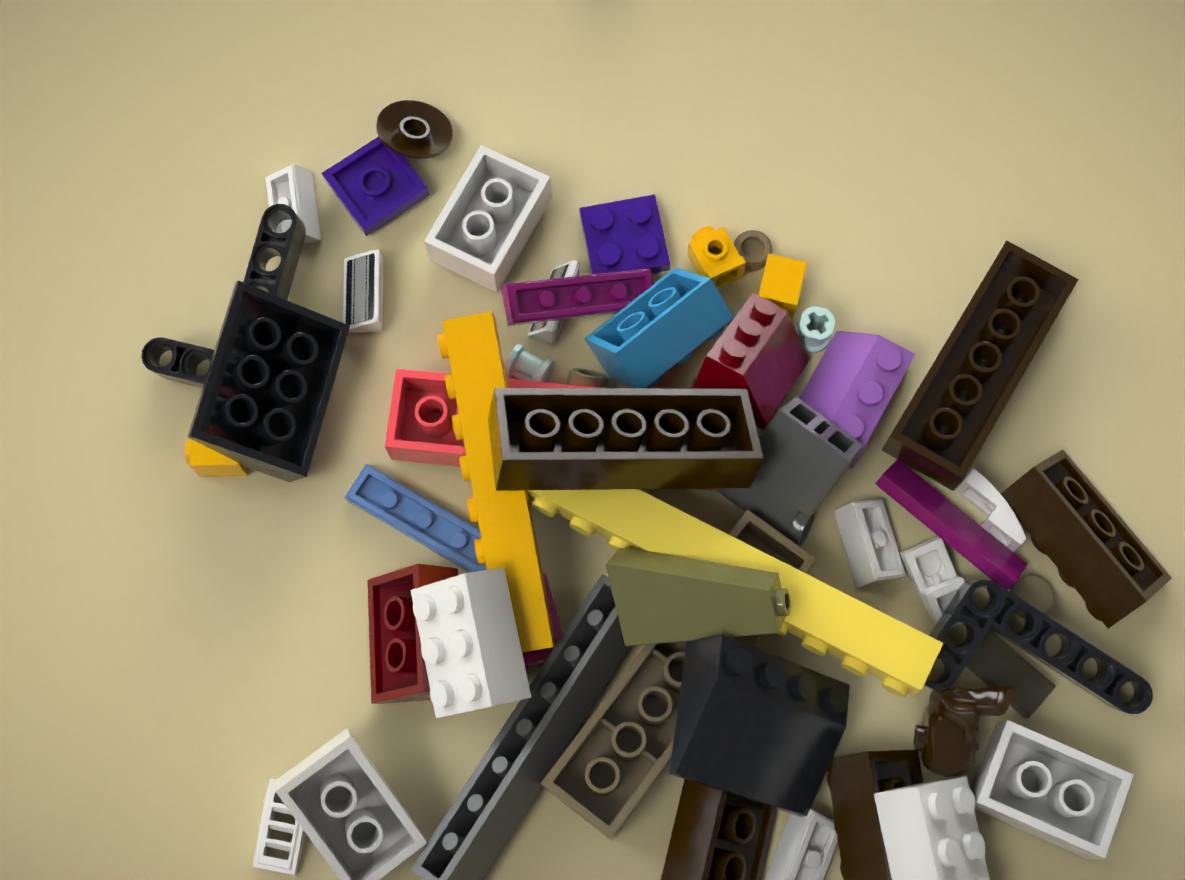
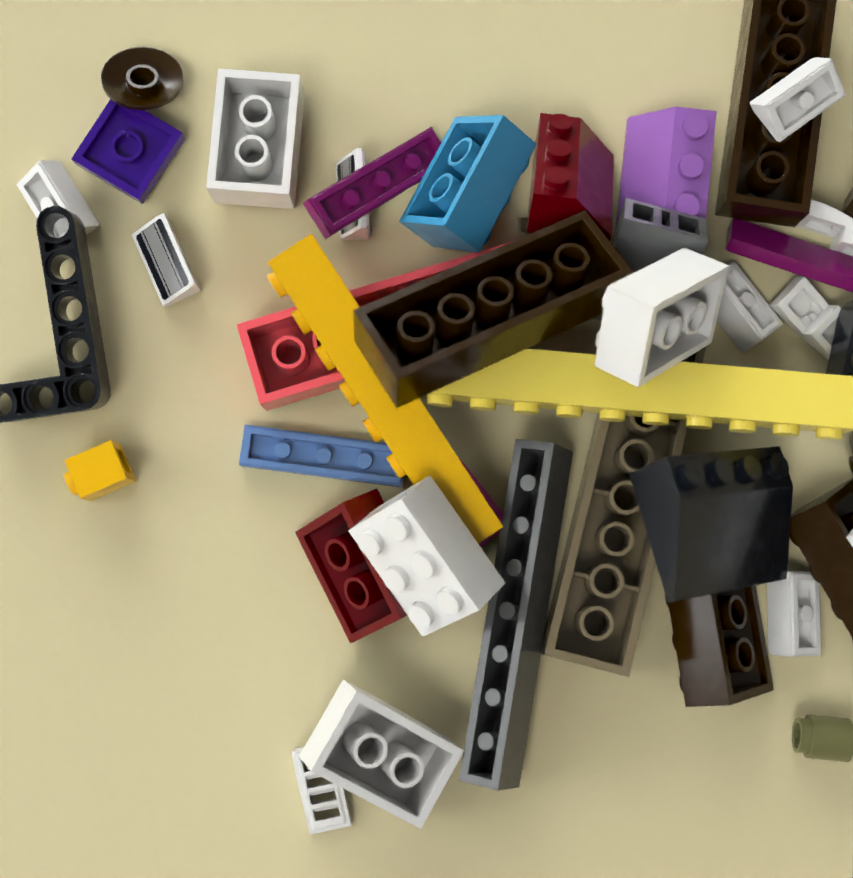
camera: 25 degrees left, 10 degrees up
black slope [187,280,350,482] -> none
light aqua bush [505,344,555,383] -> none
dark tan tile [567,368,609,388] -> none
dark purple plate [579,194,670,274] -> none
olive slope [606,548,791,646] -> none
yellow brick [687,226,746,289] -> none
dark tan tile [734,230,772,271] -> none
yellow brick [758,253,807,320] -> none
light aqua bush [796,306,835,353] -> none
none -> white brick [594,248,729,387]
none -> white slope [750,57,846,142]

